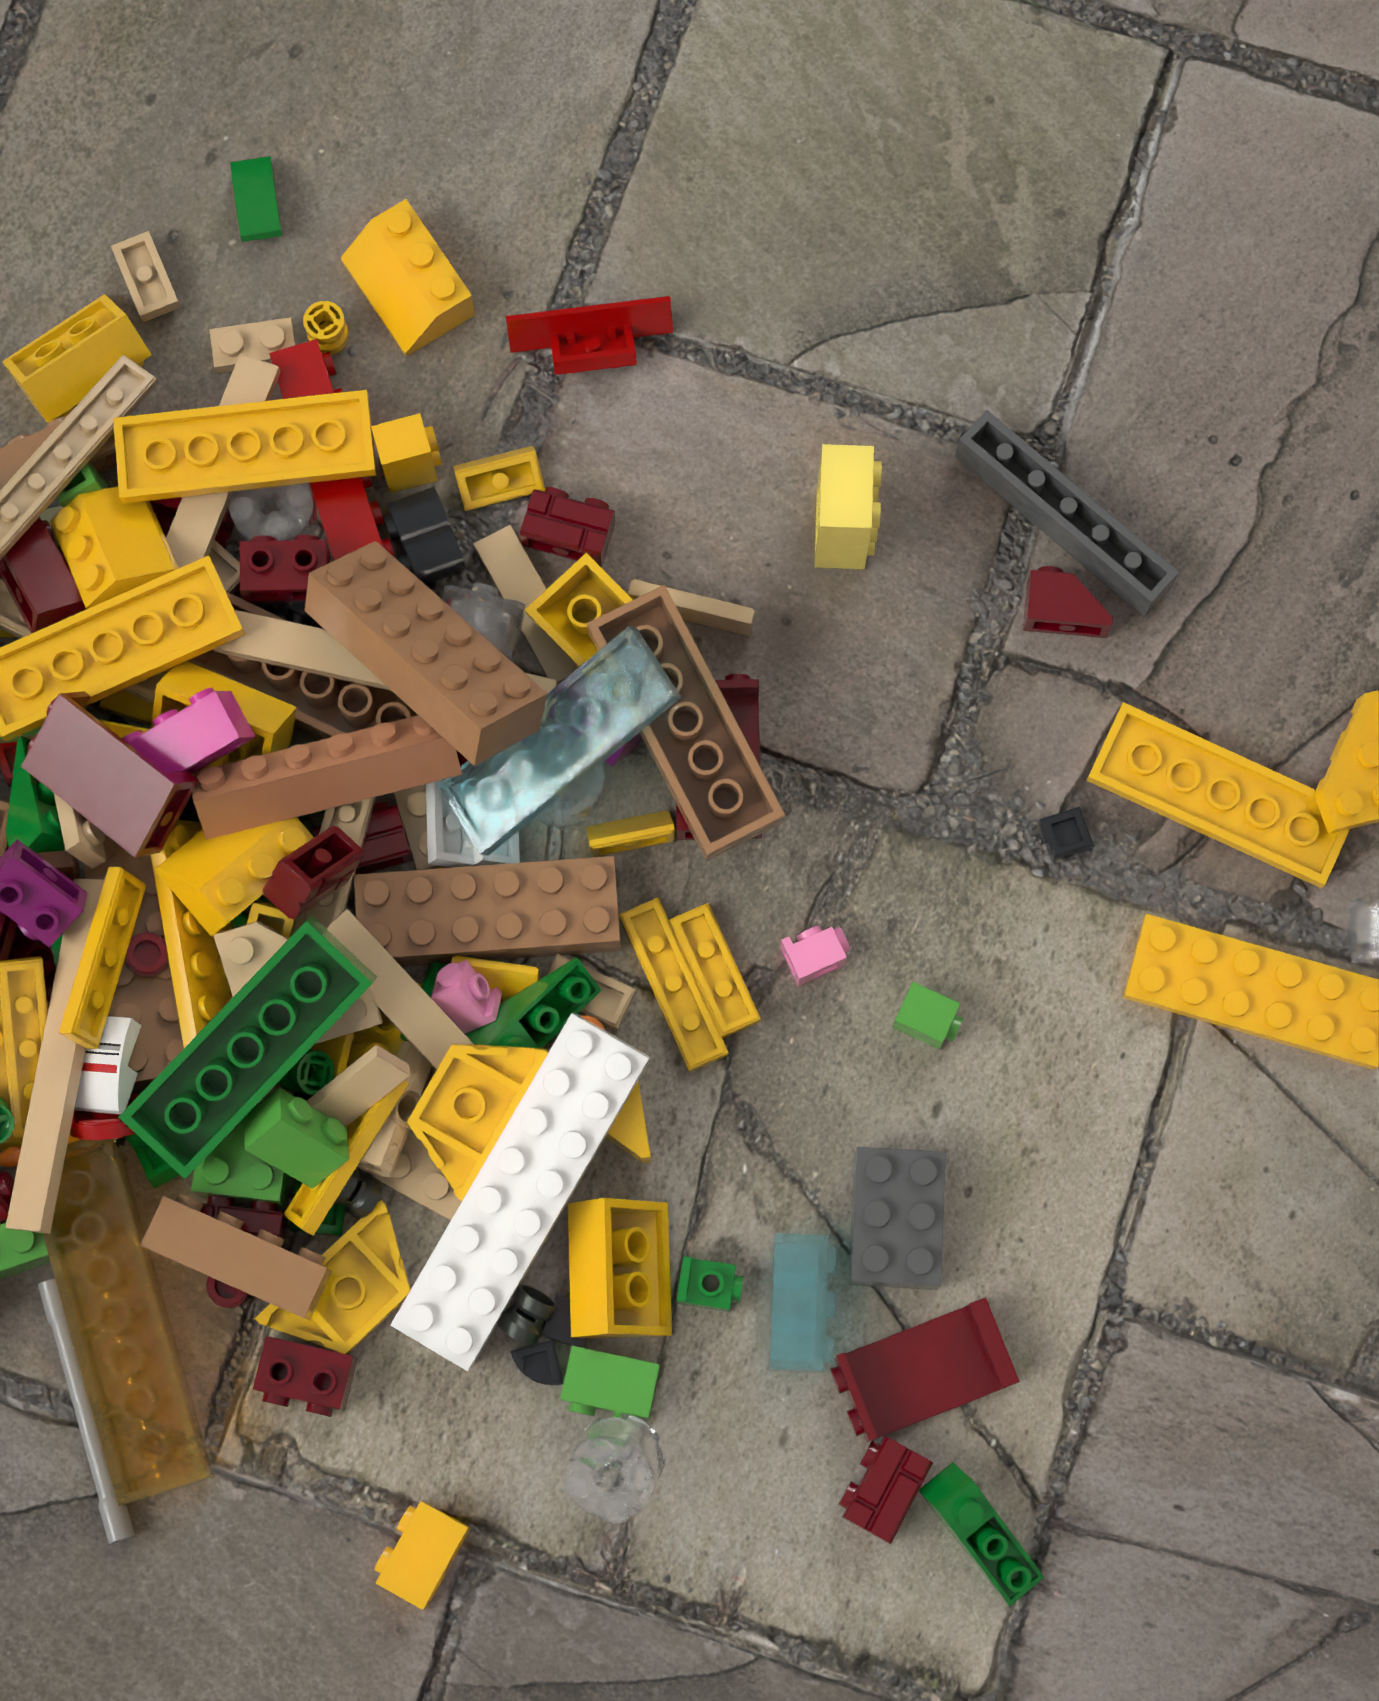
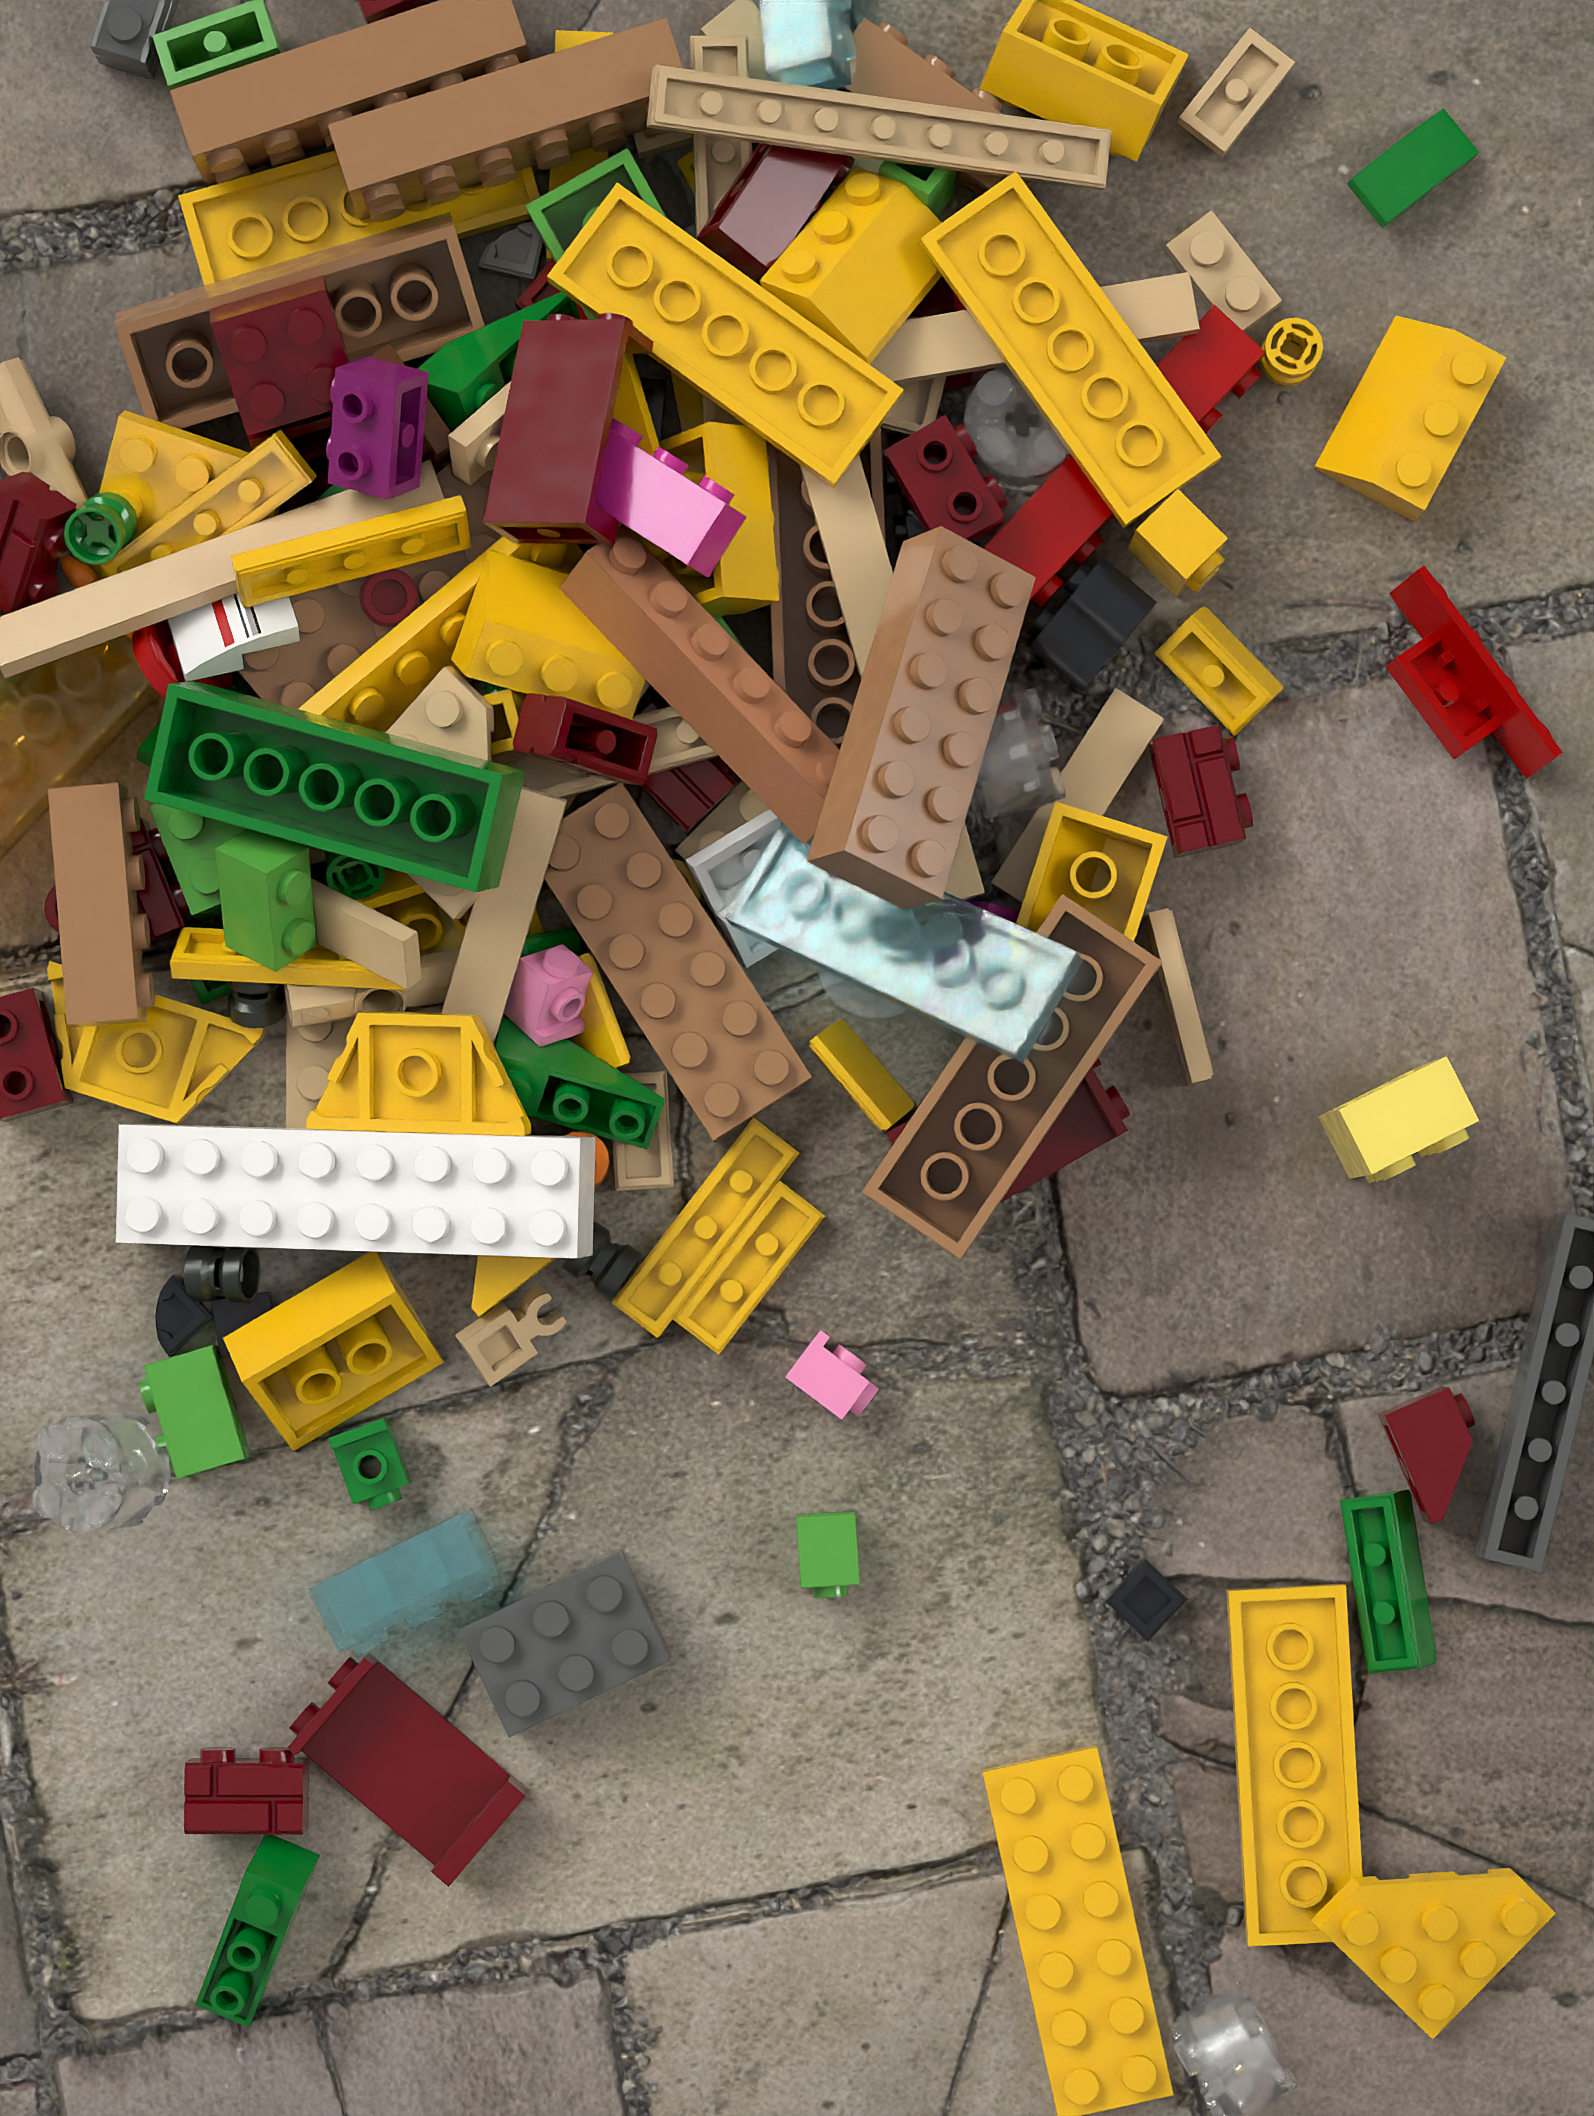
camera: 60 degrees right, 10 degrees up
none -> tan plate [455,1286,566,1387]
none -> pearl dark grey wheel [562,1221,643,1301]
none -> green slope [1340,1489,1437,1674]

